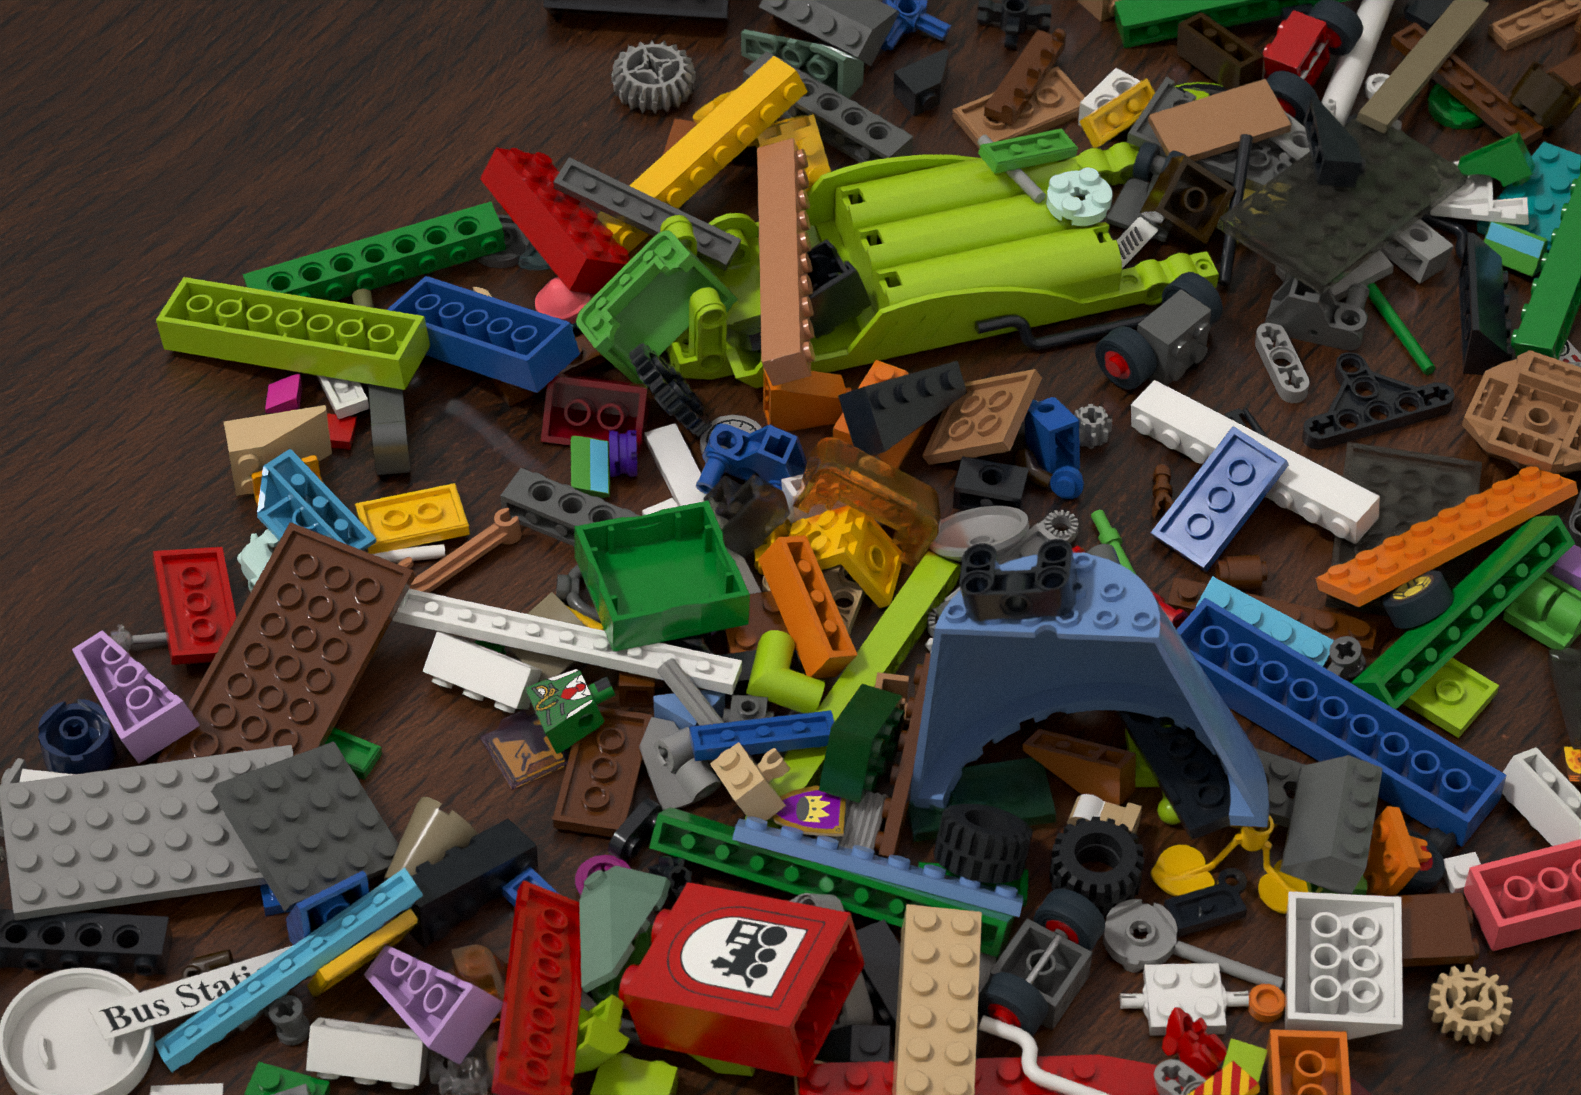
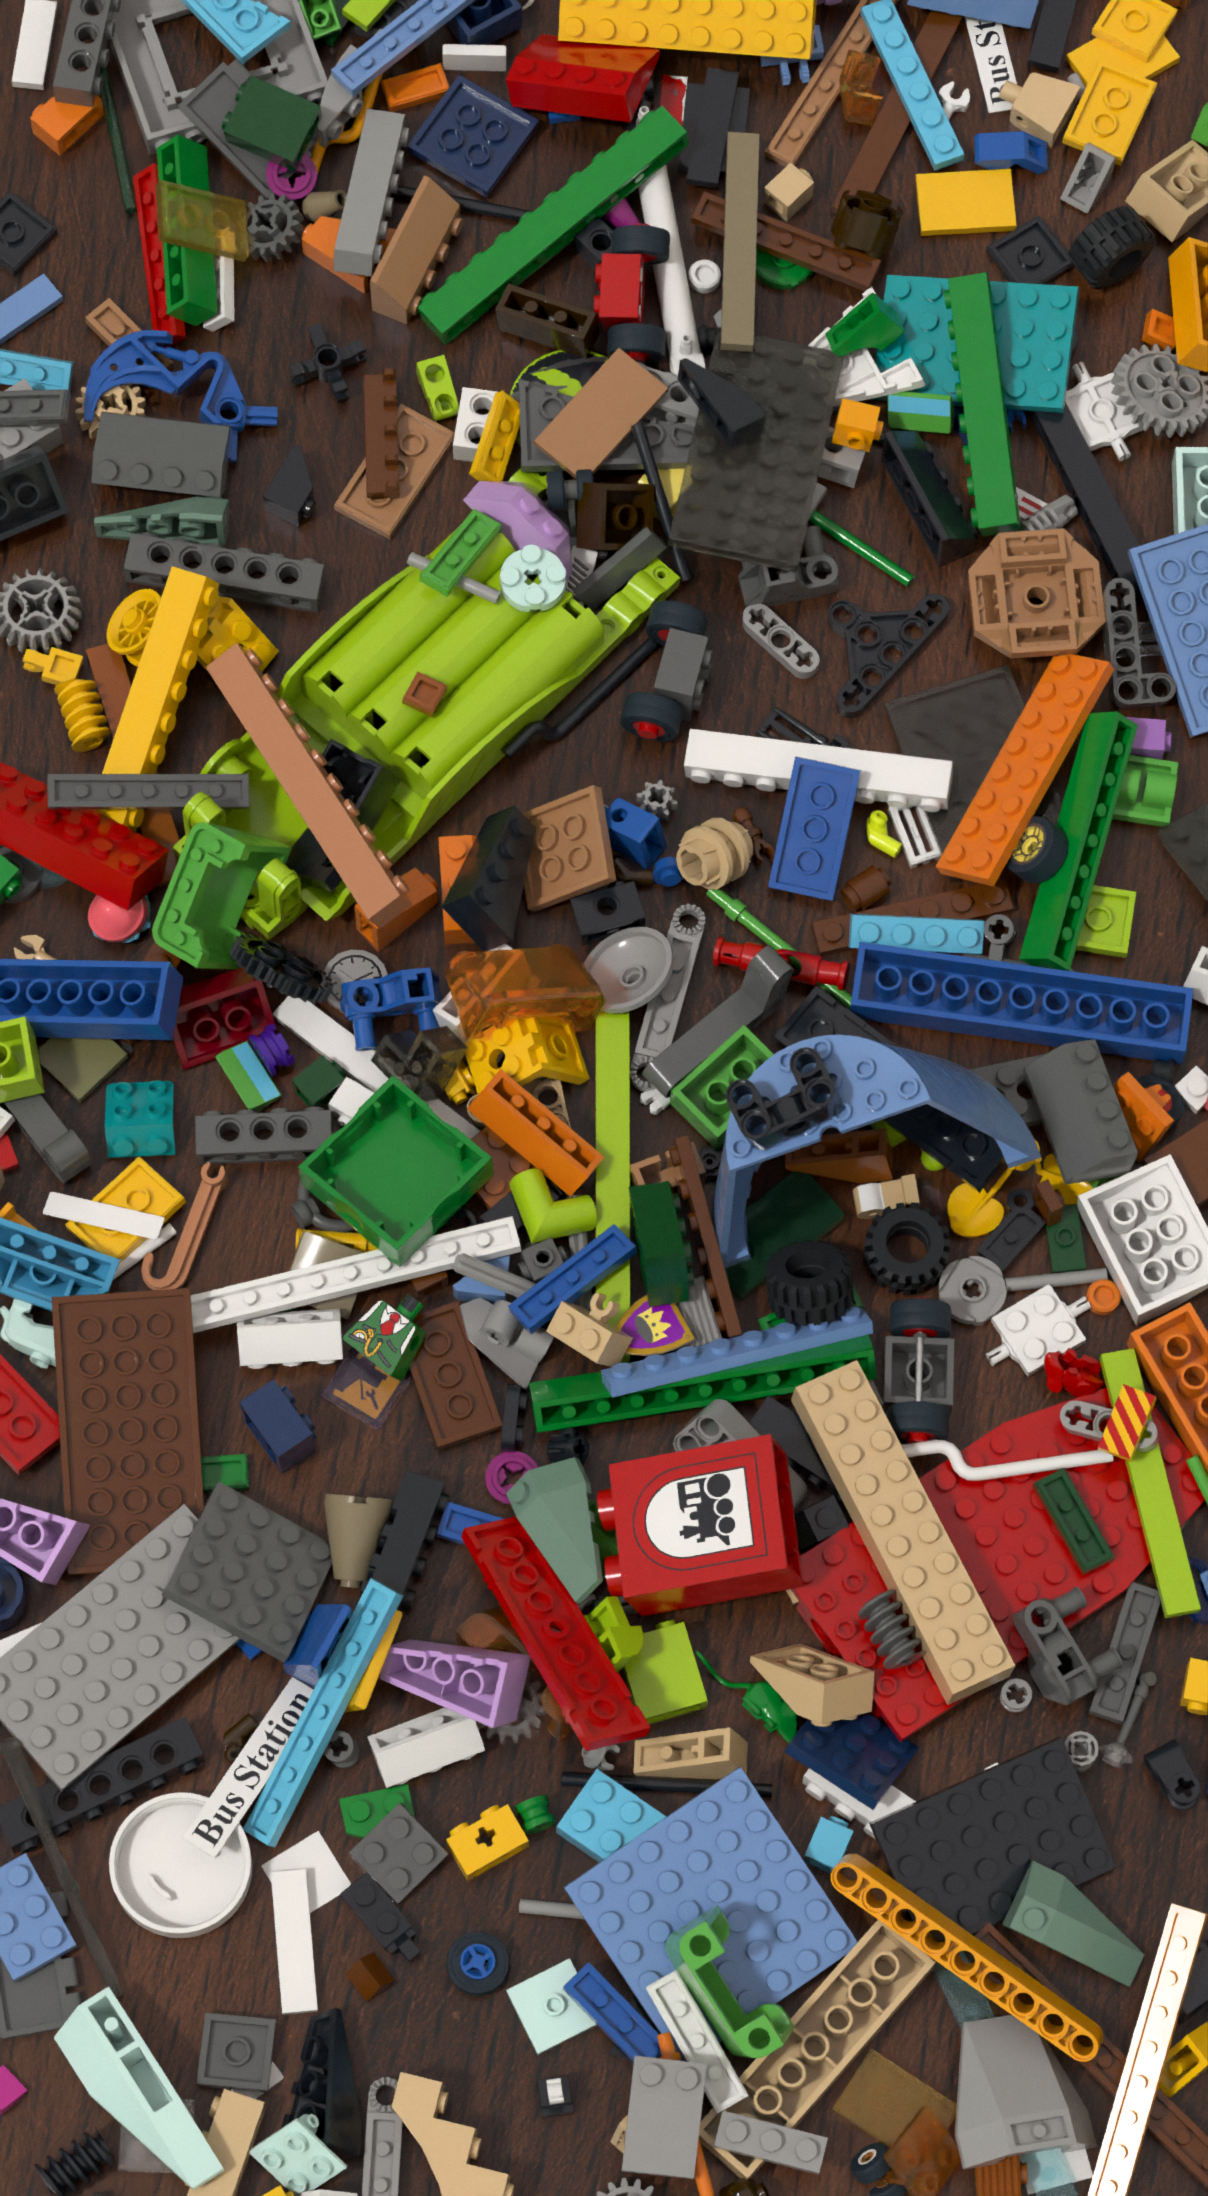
camera: 30 degrees left, 20 degrees up
none -> yellow plate [22,647,83,685]
none -> olive tile [38,1038,128,1103]
none -> white sticker [43,1192,165,1240]
none -> yellow piece [54,678,111,753]
none -> teal bracket [105,1080,176,1158]
none -> dark blue brick [239,1379,317,1474]
none -> dark green brick [292,1055,346,1108]
none -> dark orange tile [402,671,447,717]
none -> lime leg [416,355,459,422]
none -> lavender wedge [463,481,572,582]
none -> dark grey tile [573,527,667,611]
none -> tan piece [676,817,753,890]
none -> tan brick [763,162,814,222]
none -> light orange brick [831,398,883,452]
none -> neon yellow arm [865,810,903,858]
none -> white tile [888,805,942,869]
none -> reddish brown plate [1033,1179,1065,1227]
none -> dark green plate [1044,1204,1086,1274]

